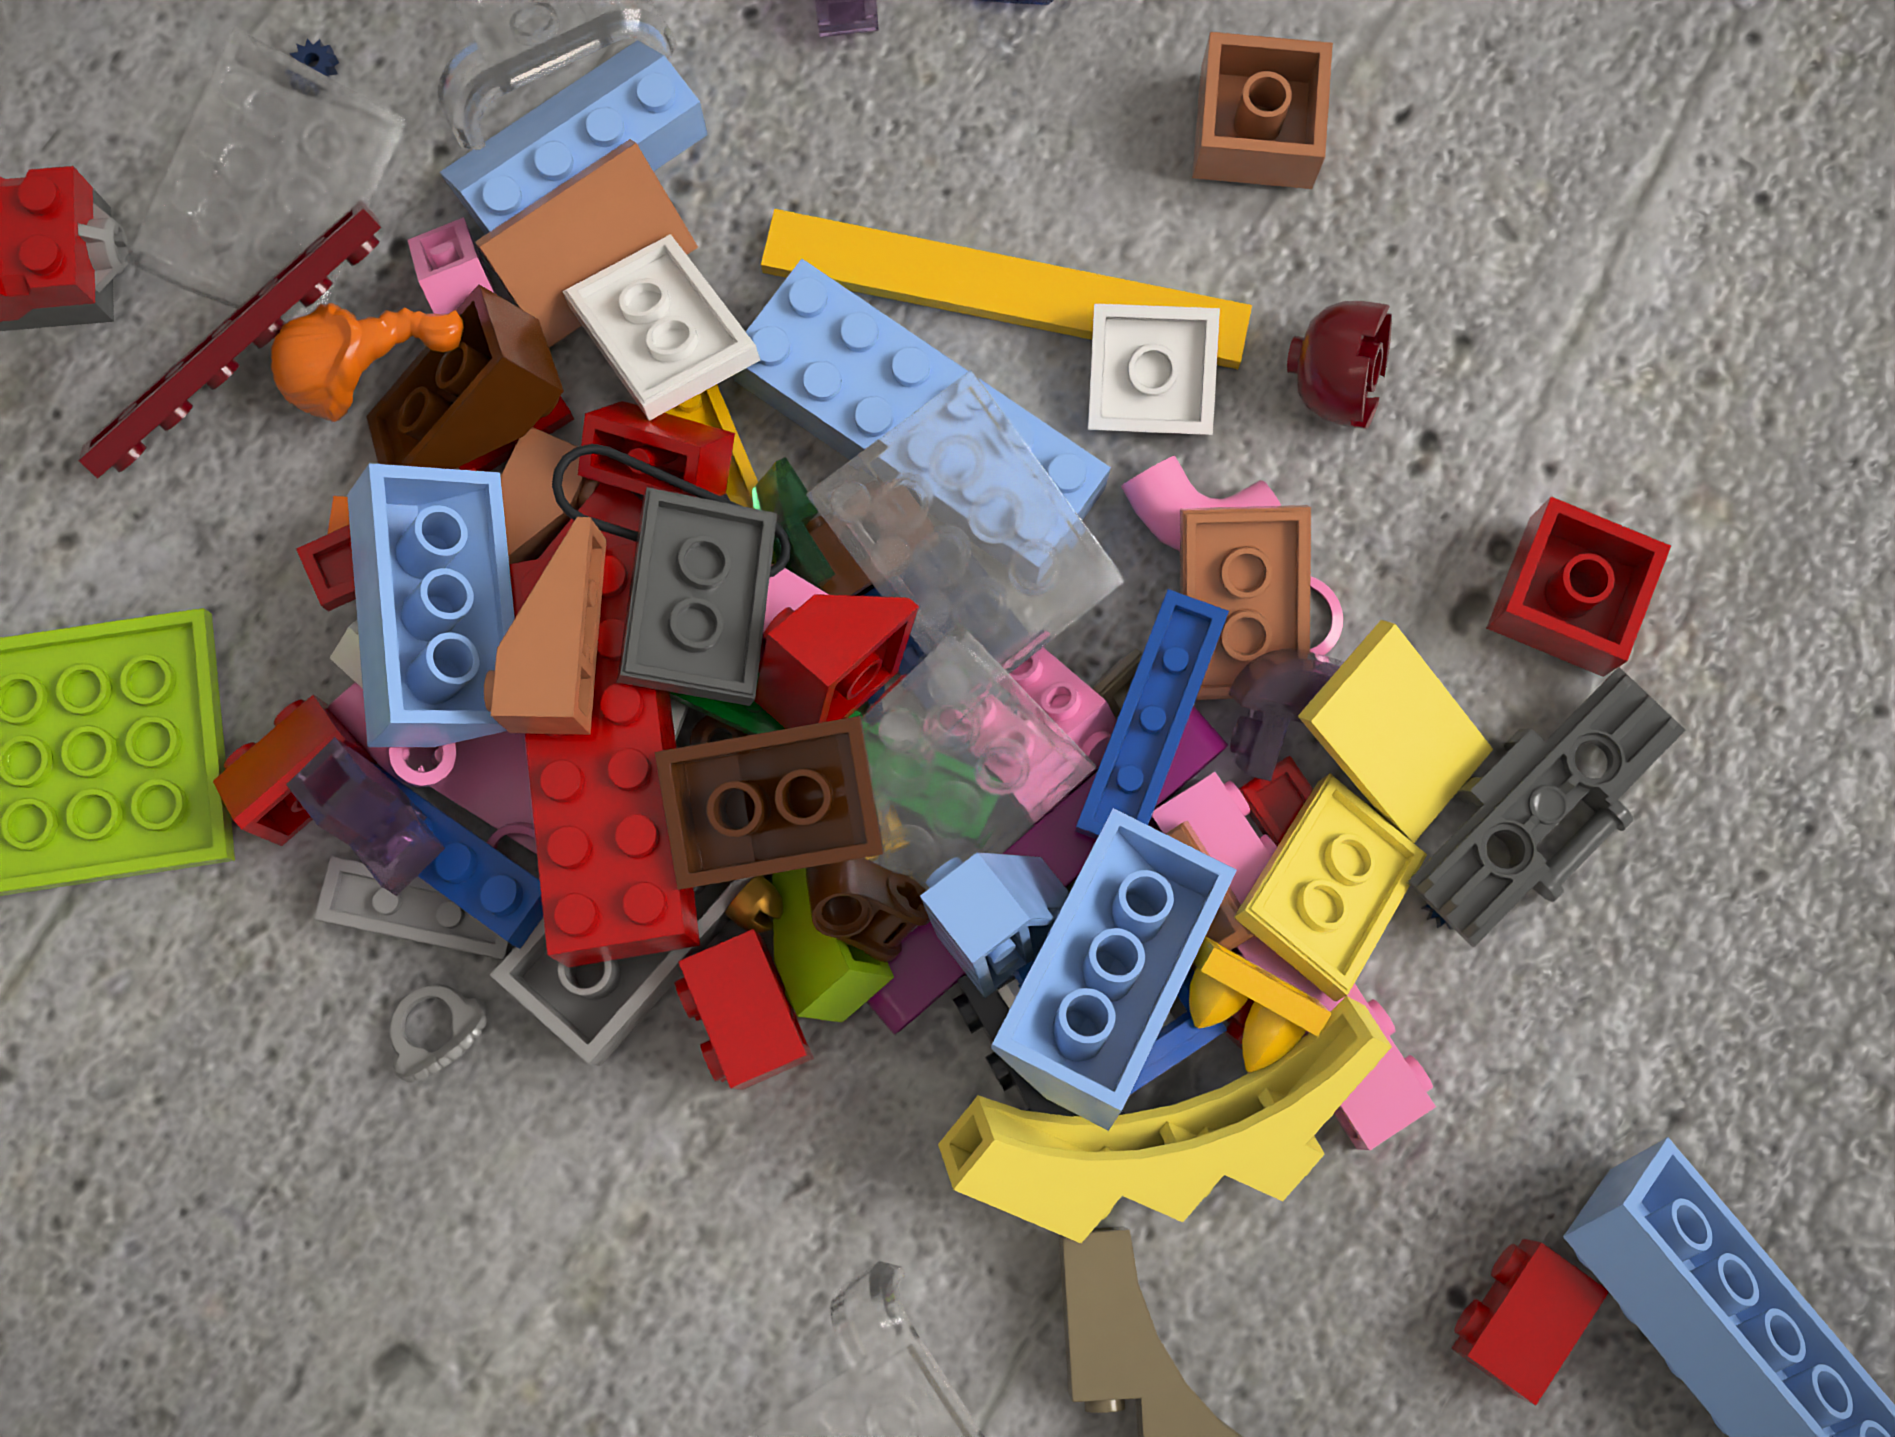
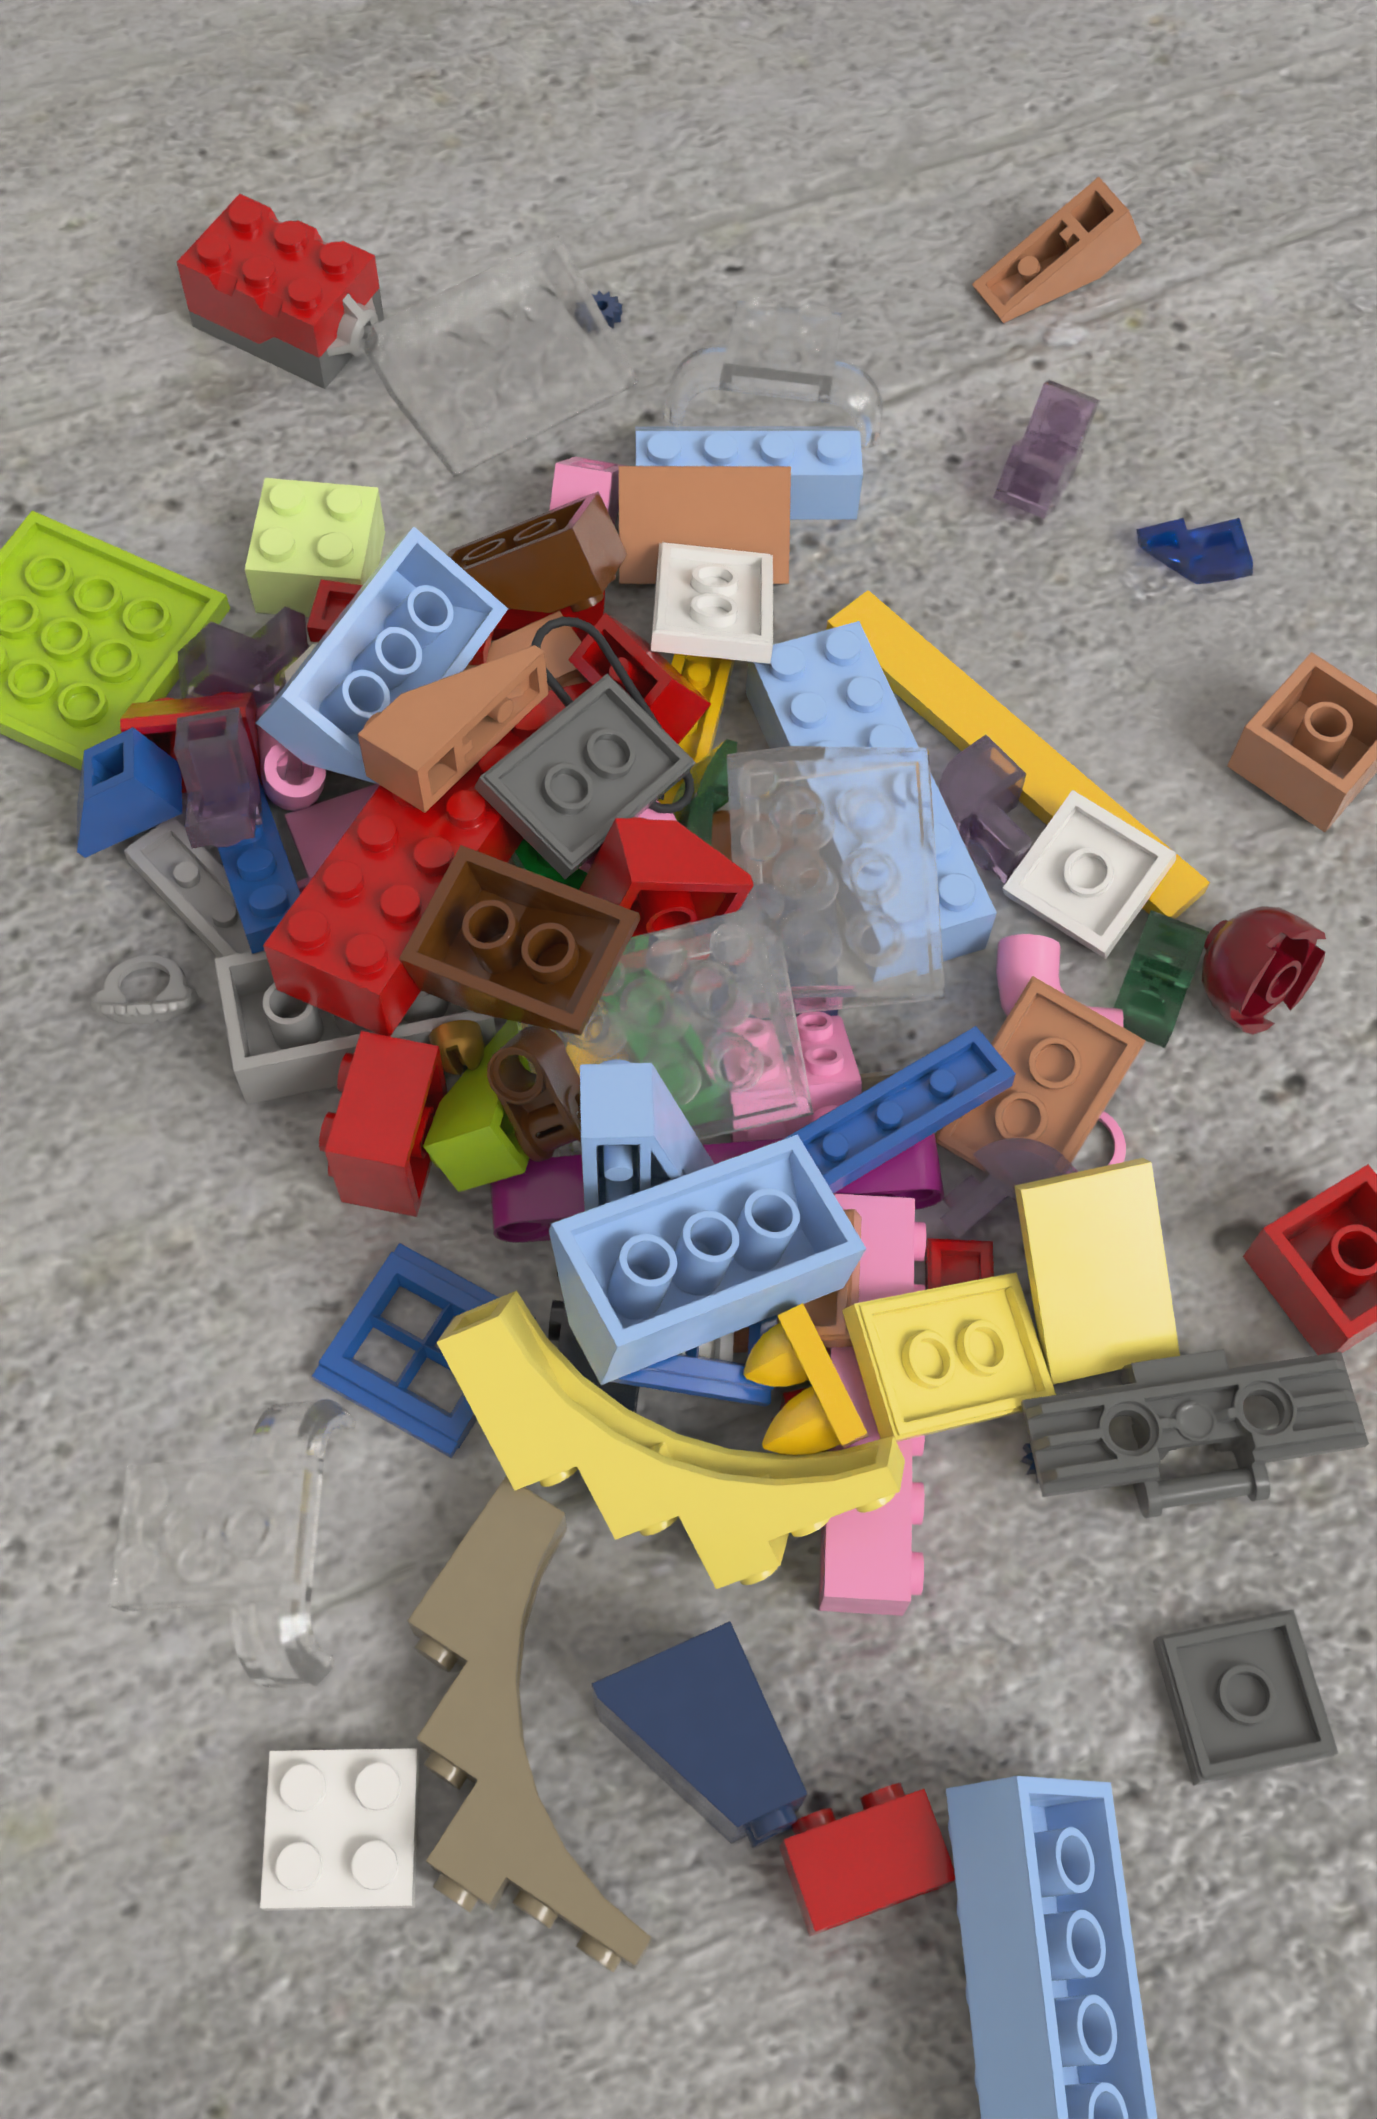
camera: 35 degrees right, 15 degrees down
dark red plate [78,200,381,479] -> none
orange hair [271,303,464,422] -> none
none -> blue slope [77,727,182,858]
none -> brick [177,606,310,708]
none -> yellowish green brick [244,478,385,617]
none -> blue piece [312,1243,536,1459]
none -> dark blue slope [592,1621,808,1848]
none -> clear purple brick [938,734,1032,884]
none -> clear green slope [1113,910,1209,1048]
none -> dark grey tile [1153,1609,1339,1786]

